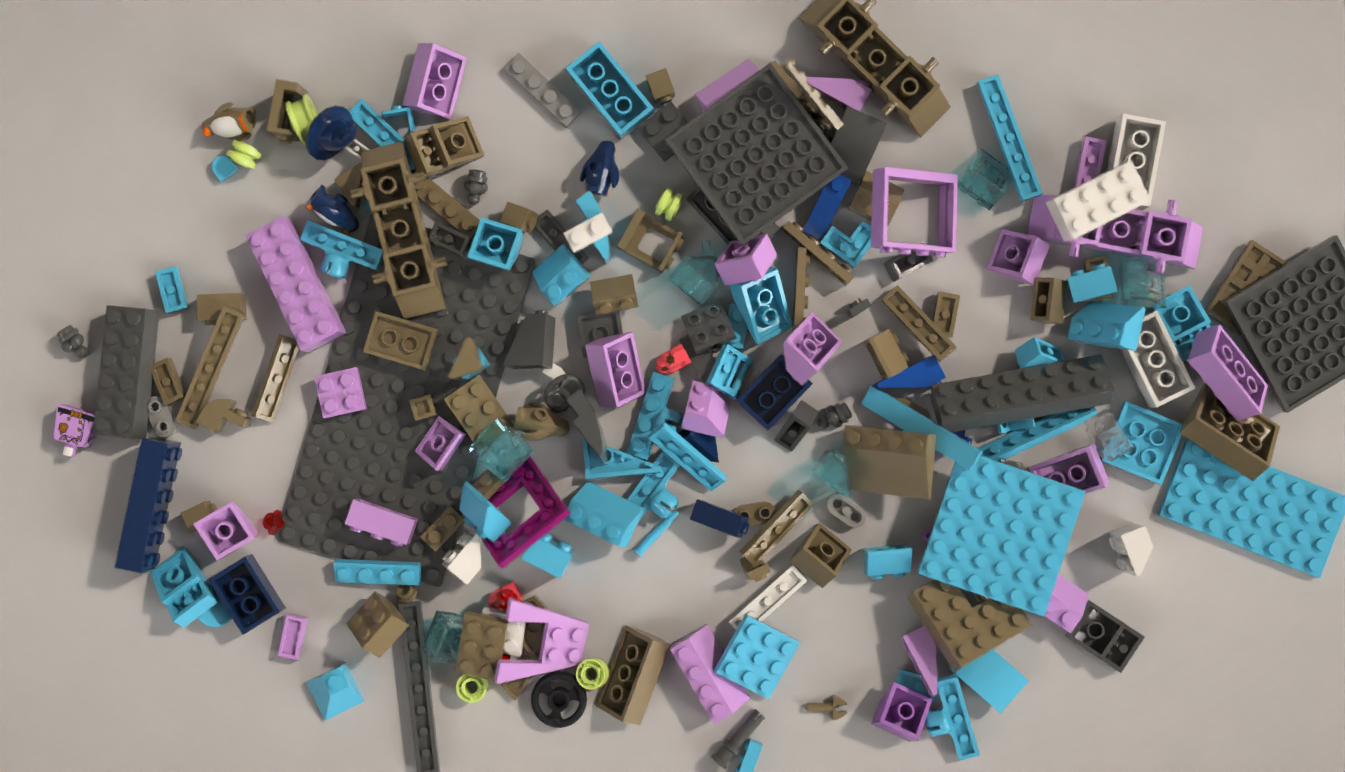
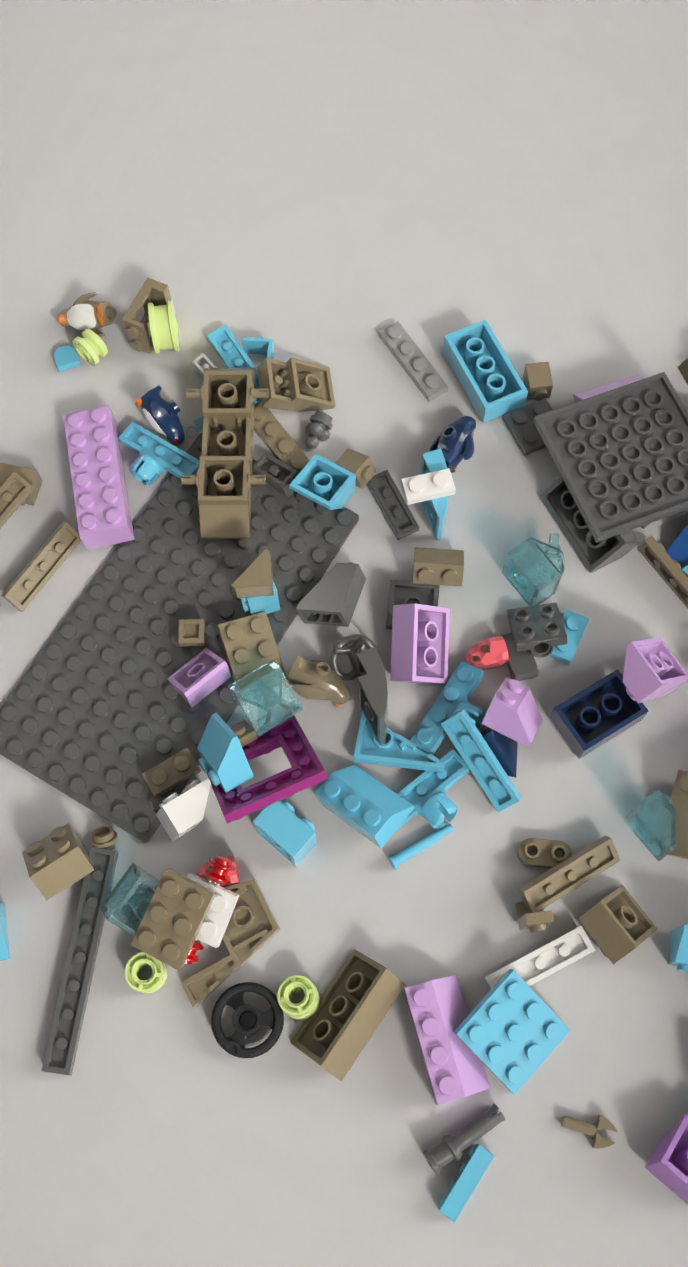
camera: 15 degrees right, 20 degrees down
dark blue piece [306,105,357,160] -> none
lavender plate [314,367,367,419] -> none
dark tan slope [334,163,363,208] -> none
medium azure plate [334,559,421,586] -> none
lavender brick [345,498,418,547] -> none
dark tan plate [363,311,438,371] -> none
lavender slope [403,43,467,120] -> none
lavender wing [494,597,589,684] -> none
medium azure slope [533,244,591,306] -> none
dark tan window [617,208,685,273] -> none
yellowish green wheel [655,187,684,221] -> none
dark blue brick [690,499,750,538] -> none
medium azure plate [706,344,754,400] -> none
lavender brick [714,233,777,286] -> none
medium azure slope [730,266,793,344] -> none
dark grey slope [774,400,819,452] -> none
dark tan plate [792,247,810,333] -> none
dark grey piece [817,402,852,429] -> none
light grey plate [826,493,866,528] -> none

